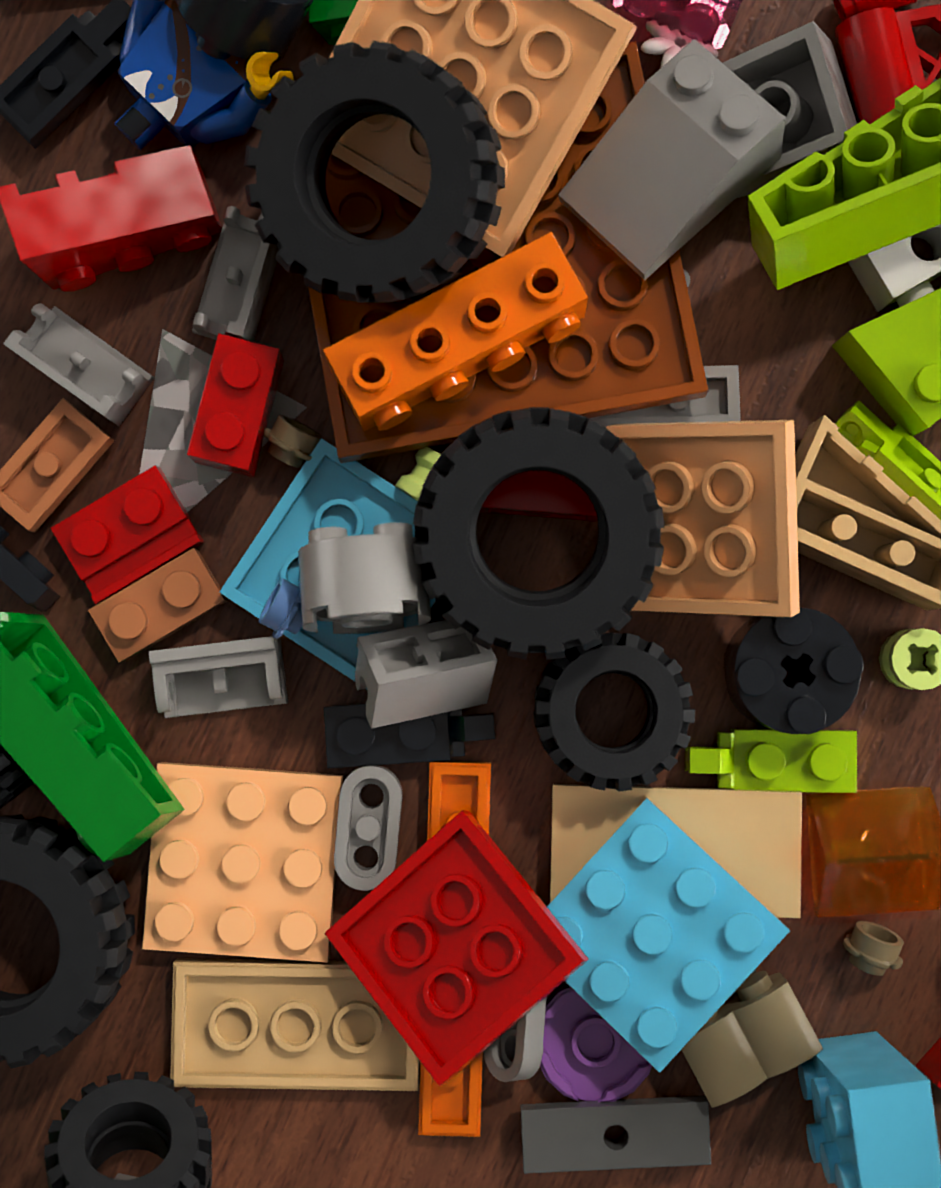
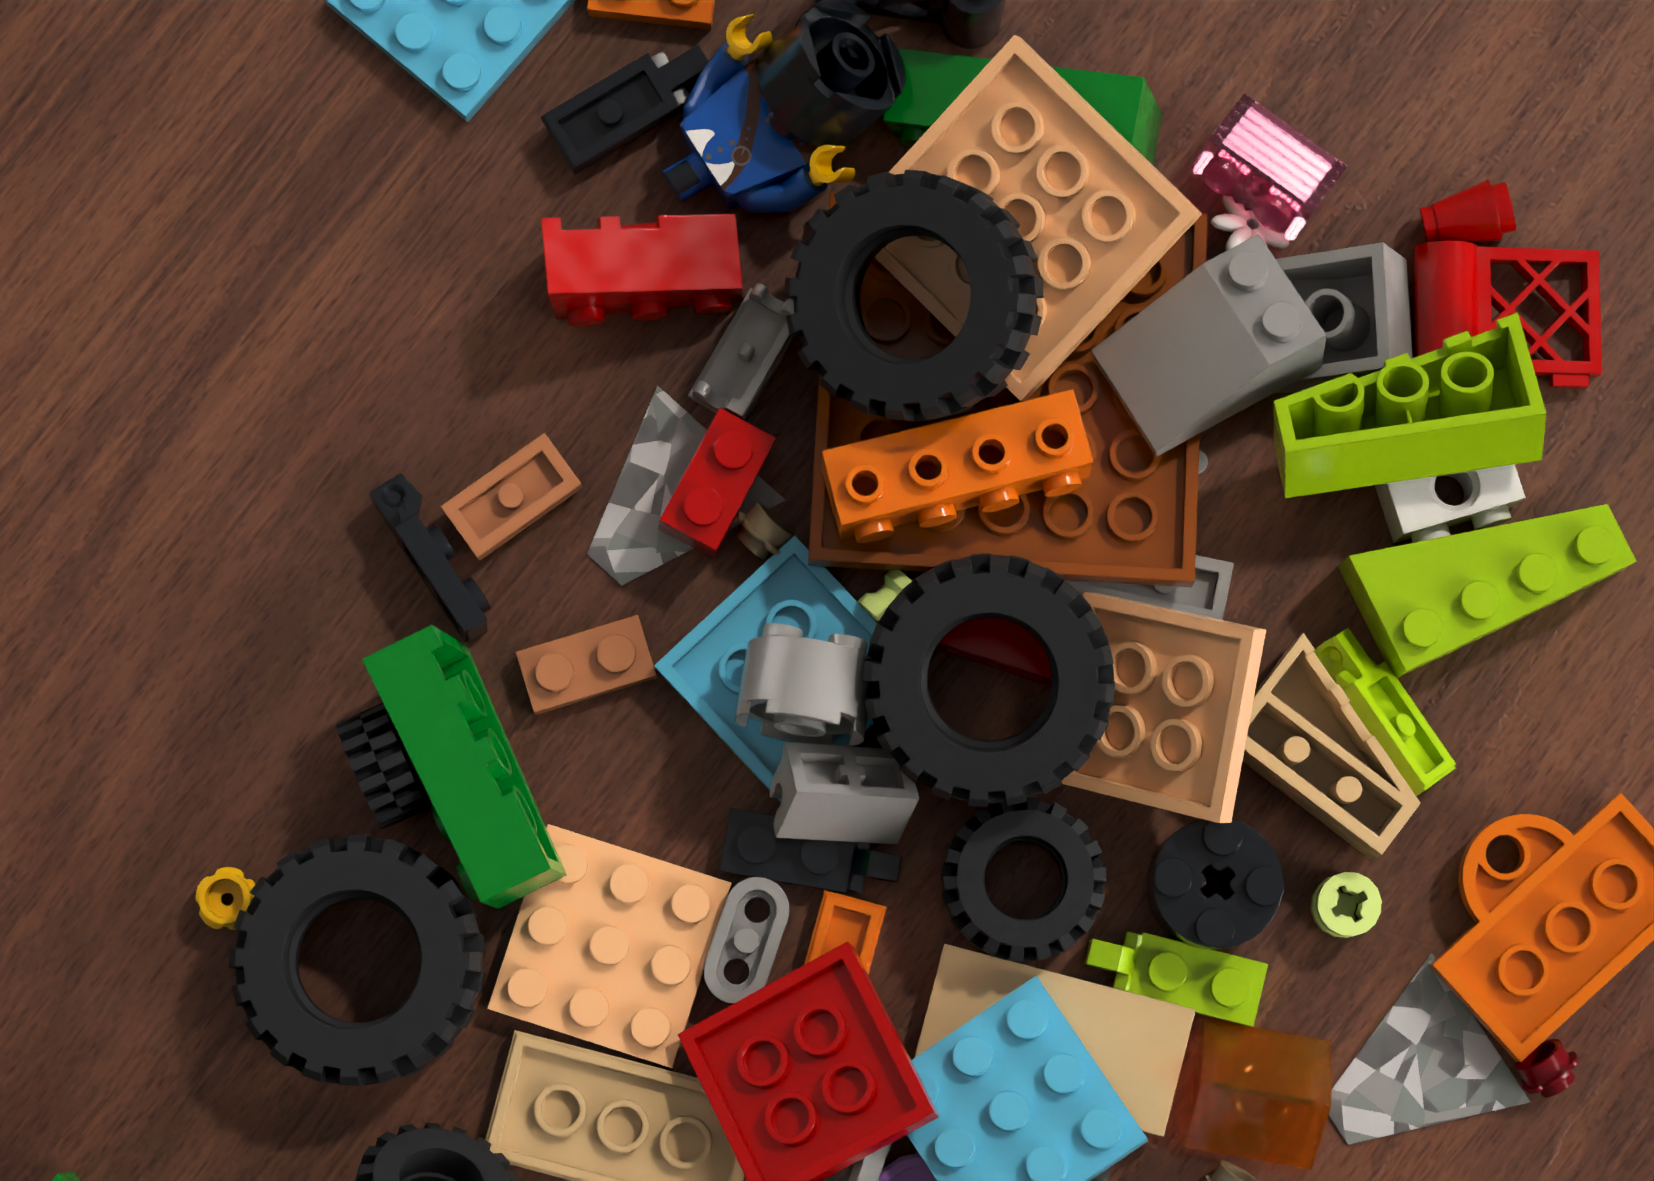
camera: 15 degrees right, 5 degrees down
light grey hinge [3,303,154,426] -> none
red plate [50,465,205,604] -> none
light grey hinge [149,636,288,718] -> none
medium blue plate [258,578,303,639] -> none

